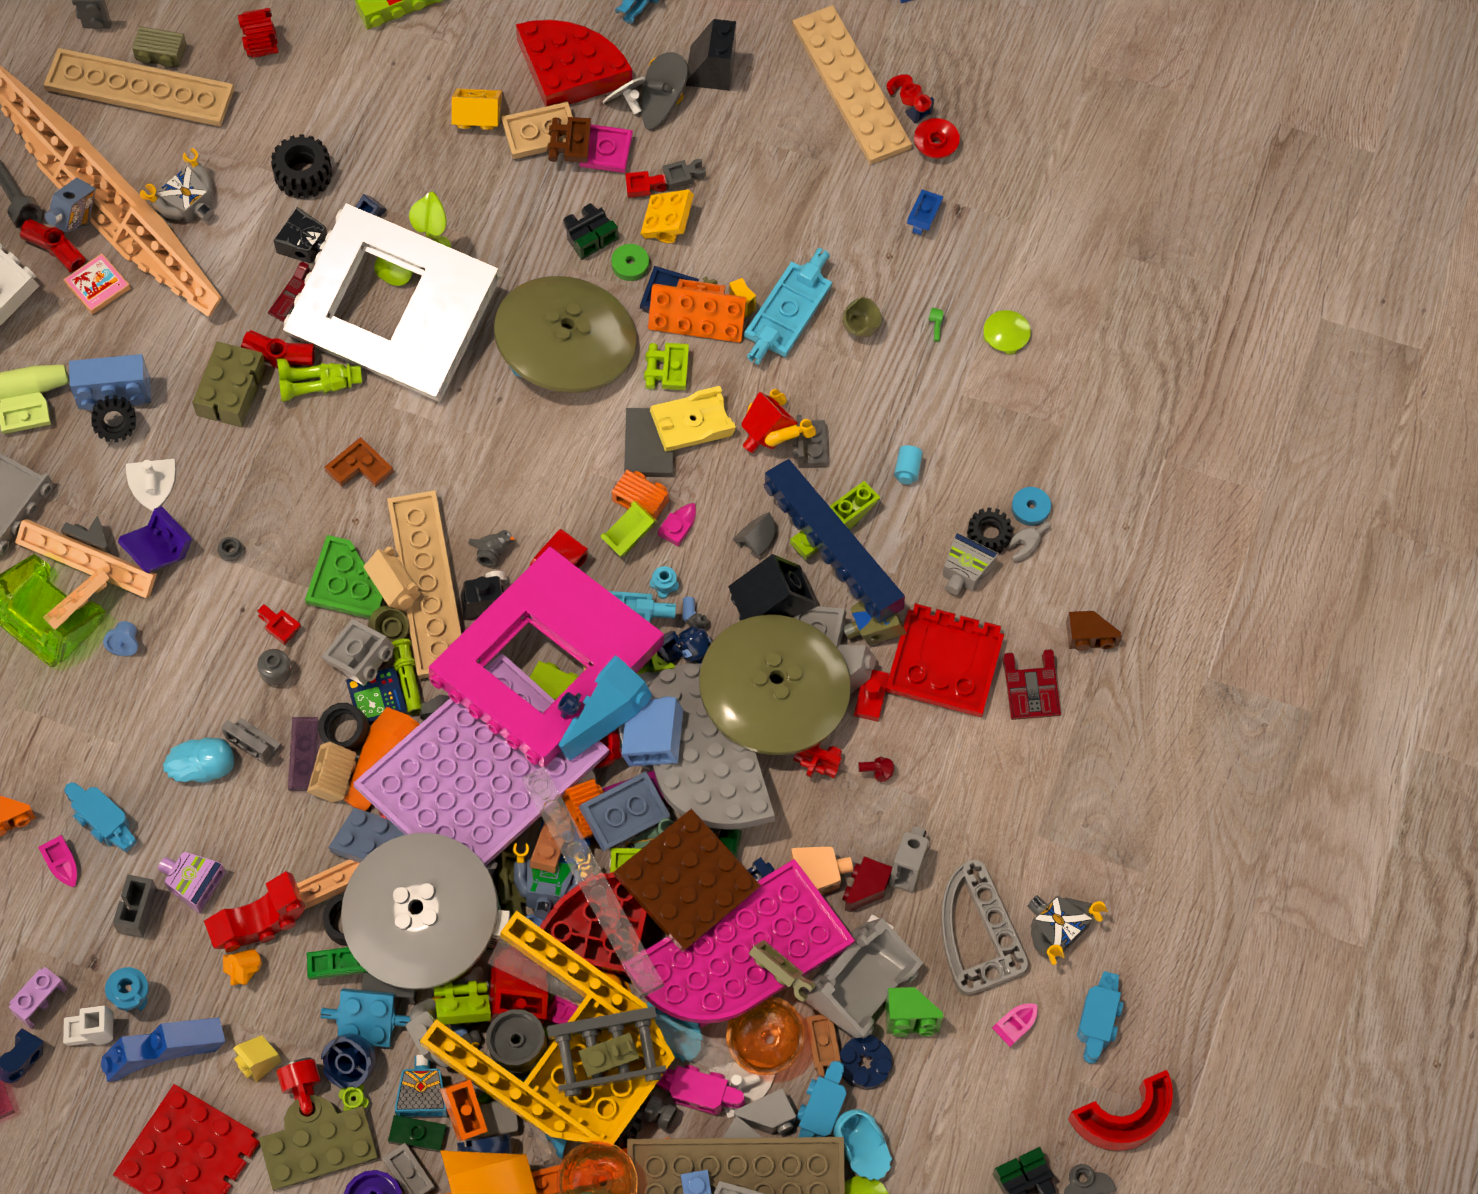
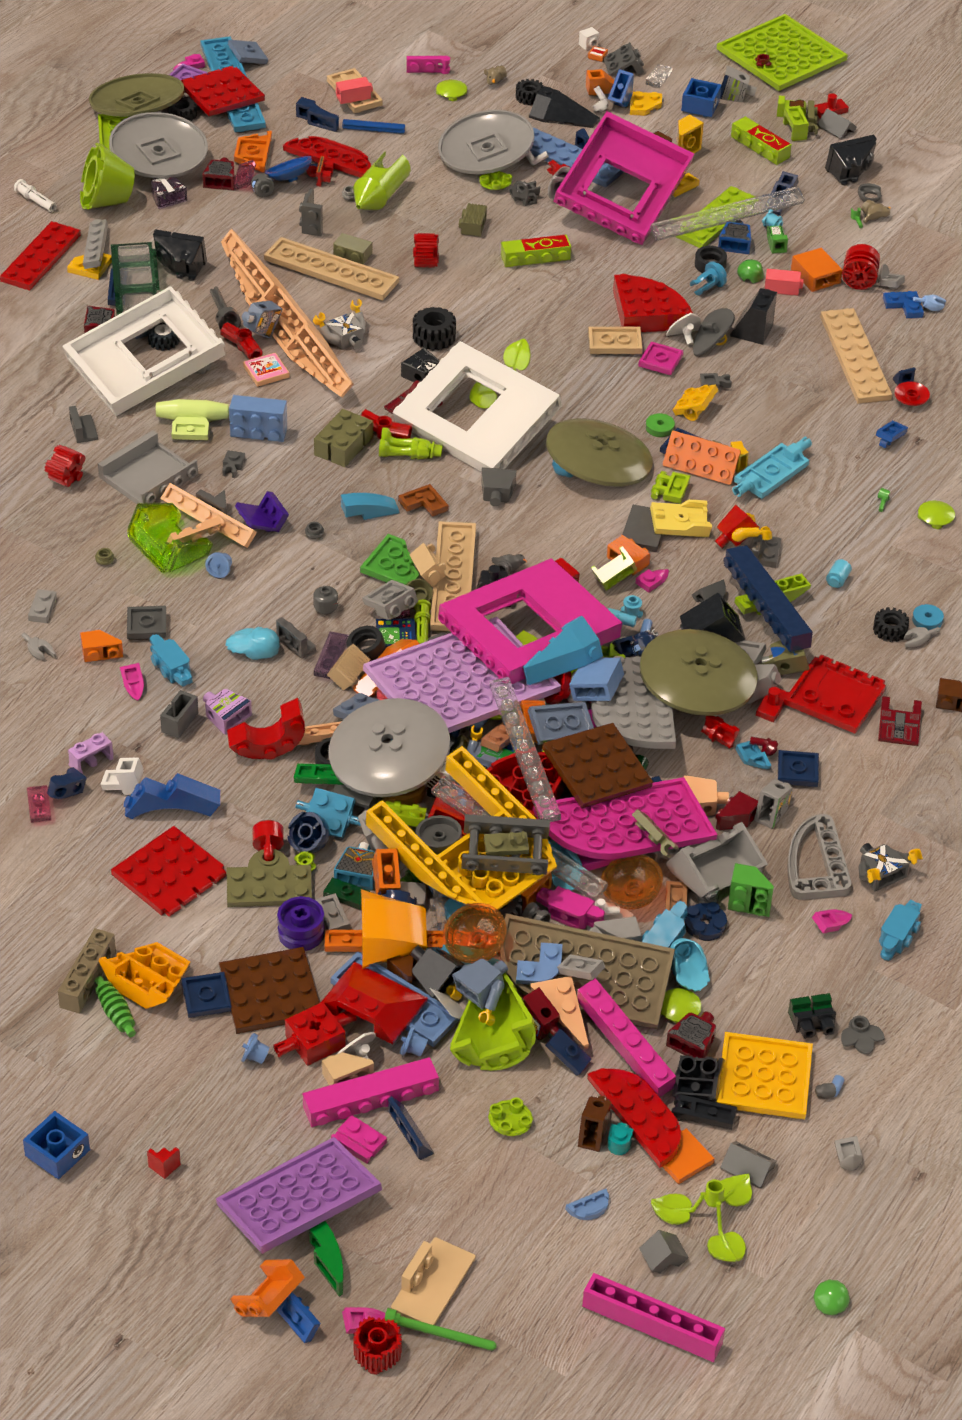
camera: 15 degrees right, 20 degrees down
black tyre [91,395,136,443] -> none
dark azure piece [105,967,149,1012] -> none
white shield [126,459,176,512] -> none
light orange piece [223,949,262,985] -> none
light yellow slope [233,1035,282,1082] -> none
red plate [257,604,301,645] -> none
yellow slope [452,88,502,130] -> none
reddish brown plate [547,117,591,163] -> none
dark blue plate [558,692,581,718] -> none
hips [563,203,619,260] -> none
red plate [625,171,667,198] -> none
olive hair [842,297,882,337] -> none
red piece [886,74,932,112] -> none
light grey torso [942,533,998,595] -> none
red brick [1068,1070,1173,1151] -> none
none -> dark grey plate [127,606,166,639]
none -> dark grey plate [222,450,245,478]
none -> dark azure slope [341,493,399,520]
none -> dark grey torso [481,467,517,506]
none -> dark azure slope [735,741,772,769]
none -> dark blue plate [777,750,819,787]

